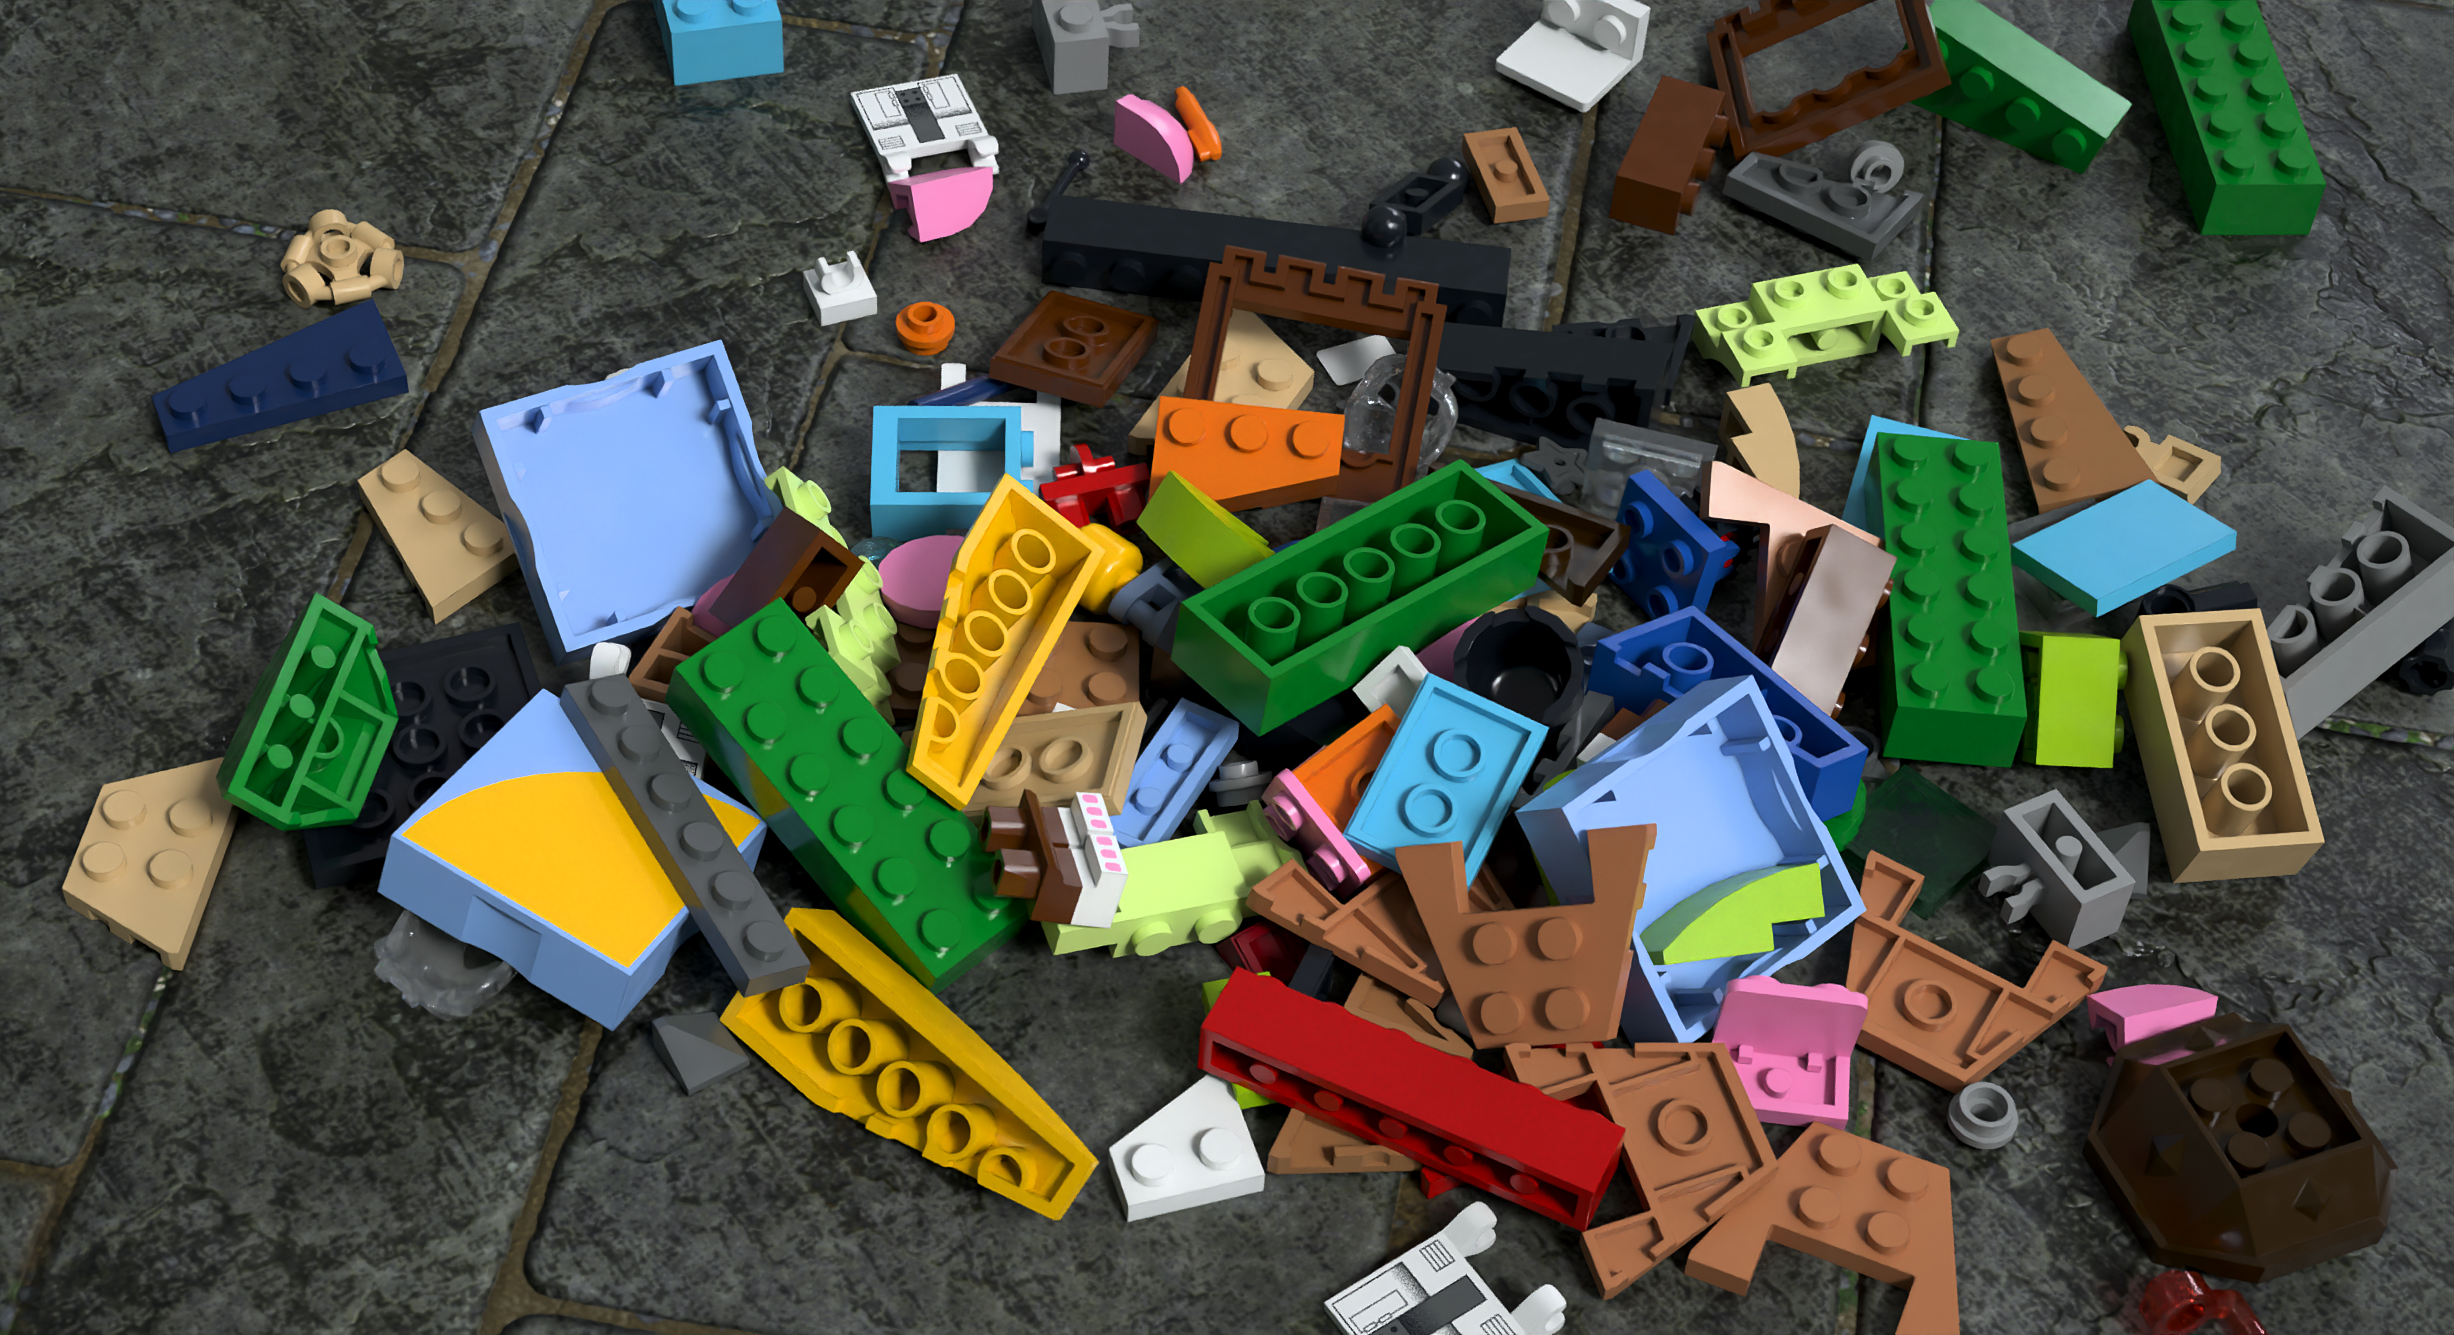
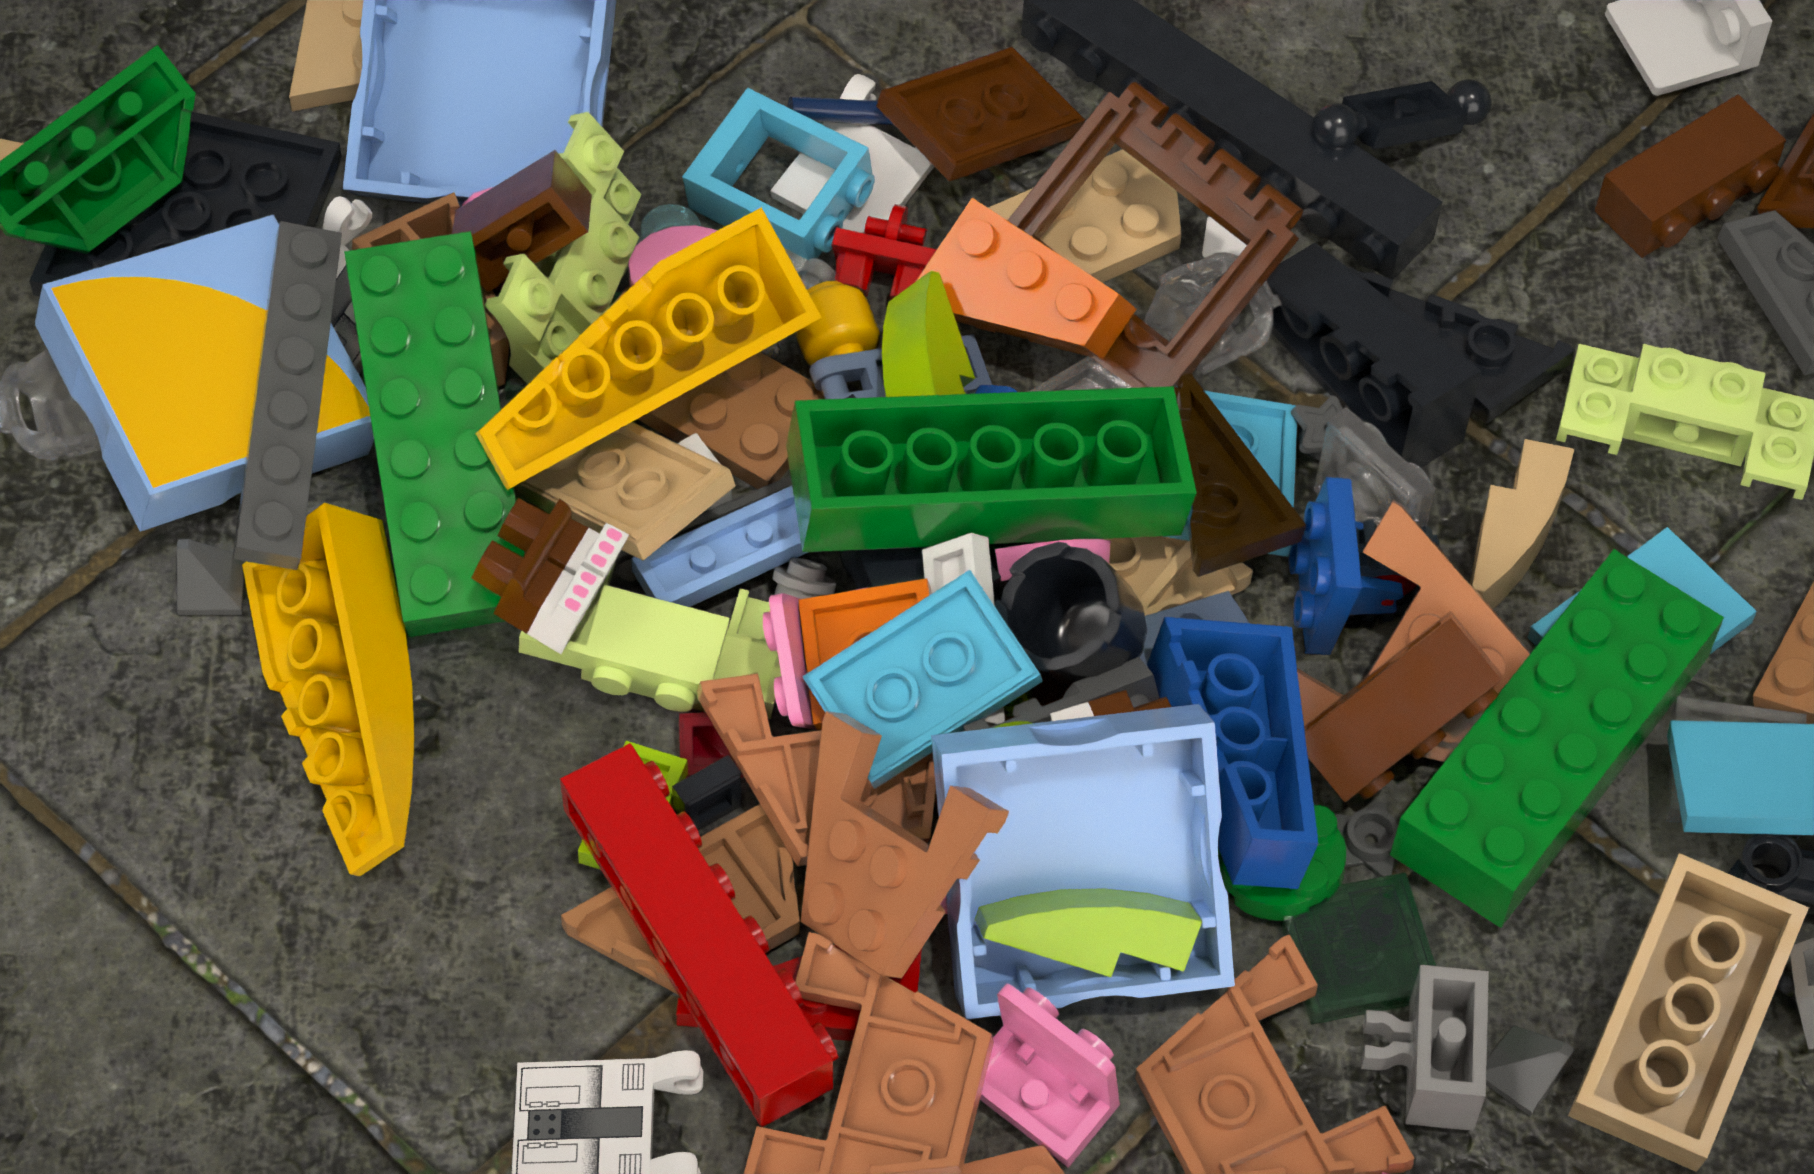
camera: 35 degrees right, 10 degrees up
orange plate [896,302,955,356] -> none
white wing [1108,1073,1265,1222] -> none
medium nougat plate [1461,127,1550,224] -> none
lime brick [2018,630,2128,768] -> none

